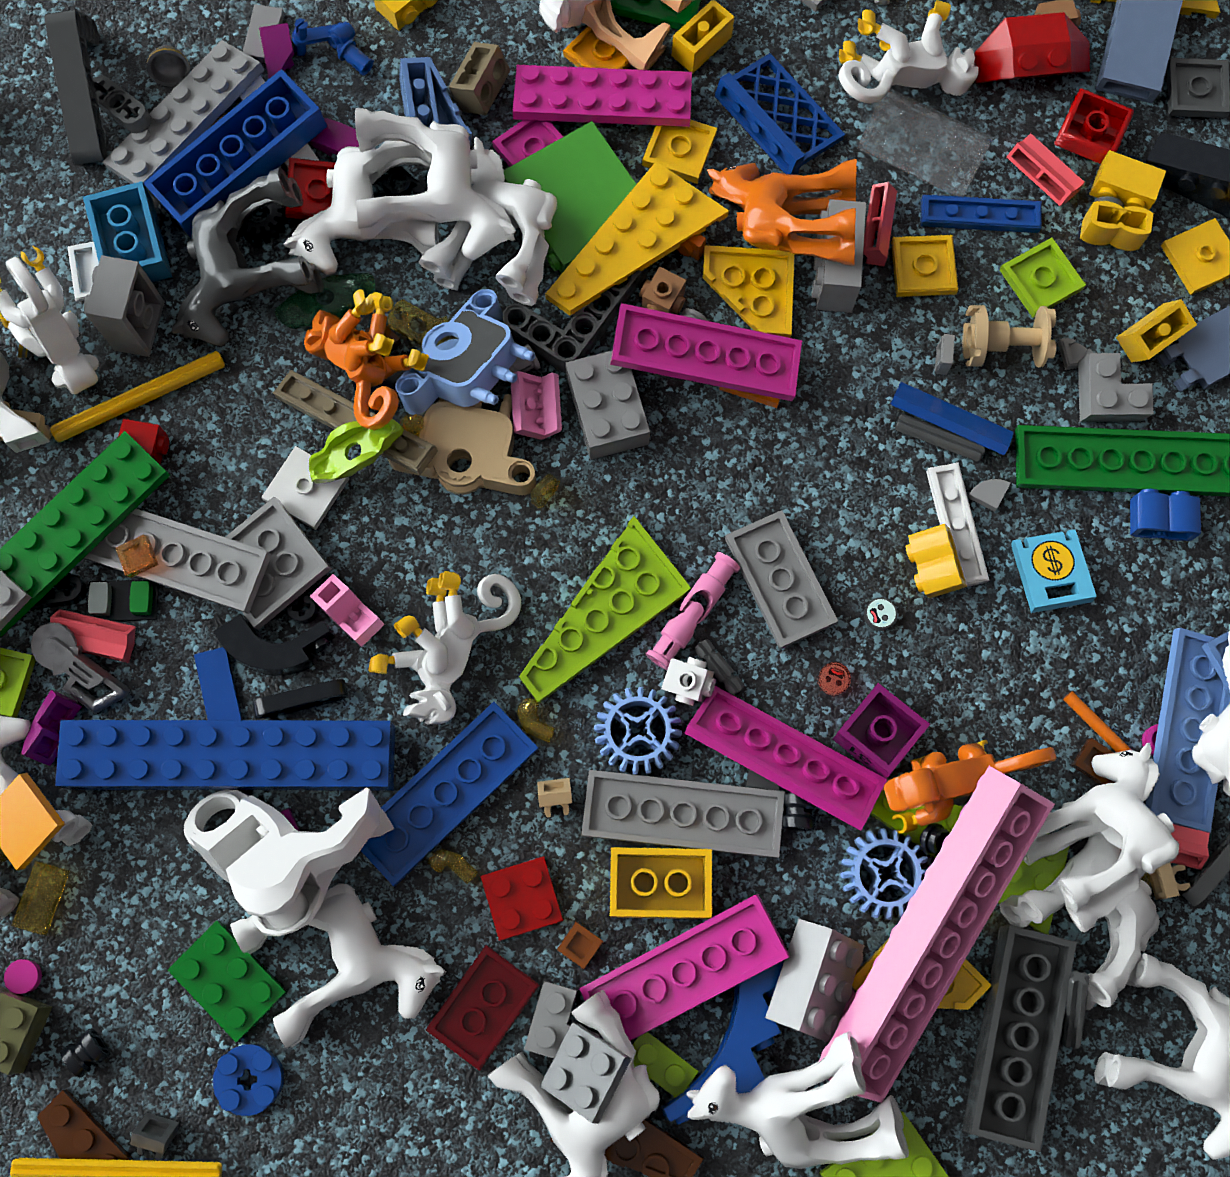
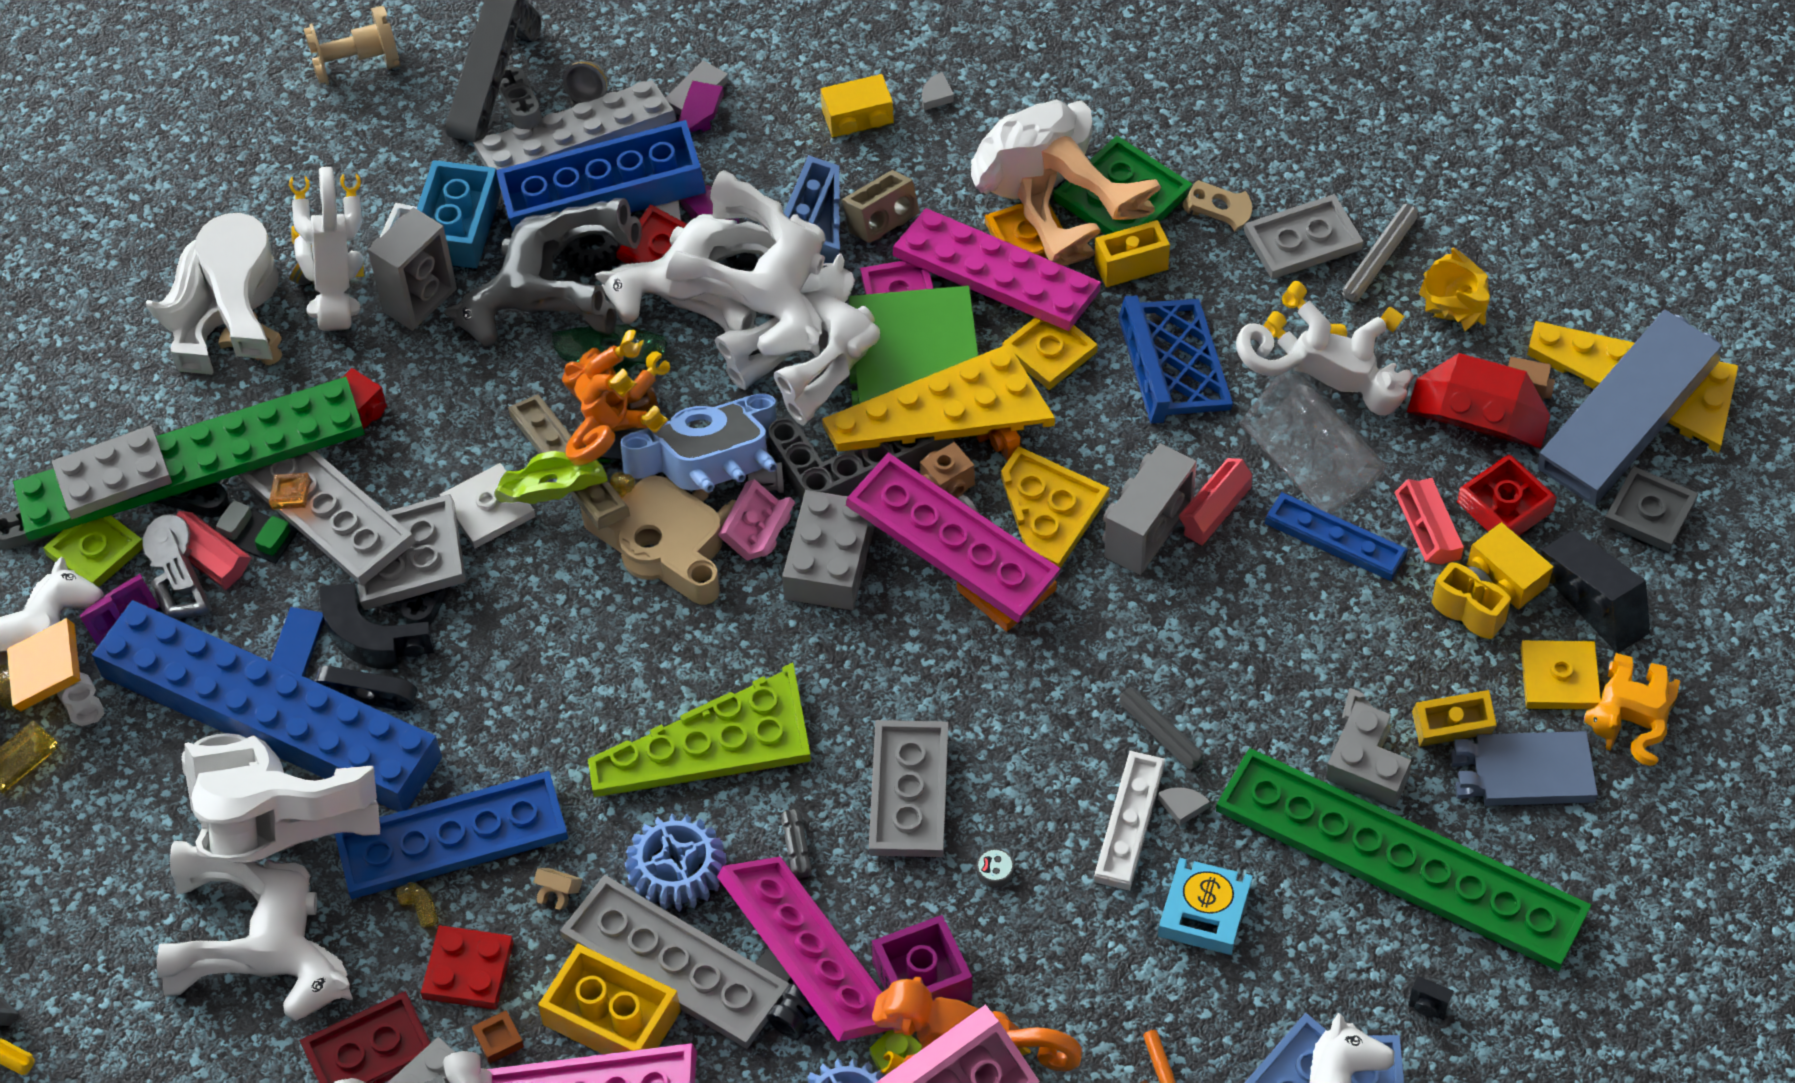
camera: 30 degrees right, 20 degrees down
yellow axle [50,351,225,442] -> none
green plate [168,920,288,1043] -> none
blue plate [213,1044,284,1116] -> none
blue pin [292,19,374,76] -> none
bright pink brick [310,574,385,647] -> none
white animal [369,571,521,725] -> none
clear yellow piece [387,299,448,347] -> none
clear yellow arm [517,698,555,743] -> none
clear yellow tile [531,473,560,508] -> none
bright pink piece [646,552,740,670] -> none
white brick [661,657,716,706] -> none
orange animal [707,159,857,266] -> none
clear red tile [818,662,851,696] -> none
yellow plate [891,235,958,297] -> none
blue tile [891,382,1014,455] -> none
yellow brick [906,524,967,598] -> none
light grey tile [935,334,955,375] -> none
tan piece [962,305,1056,367] -> none
lime plate [1000,238,1086,318] -> none
blue brick [1130,489,1201,541] -> none

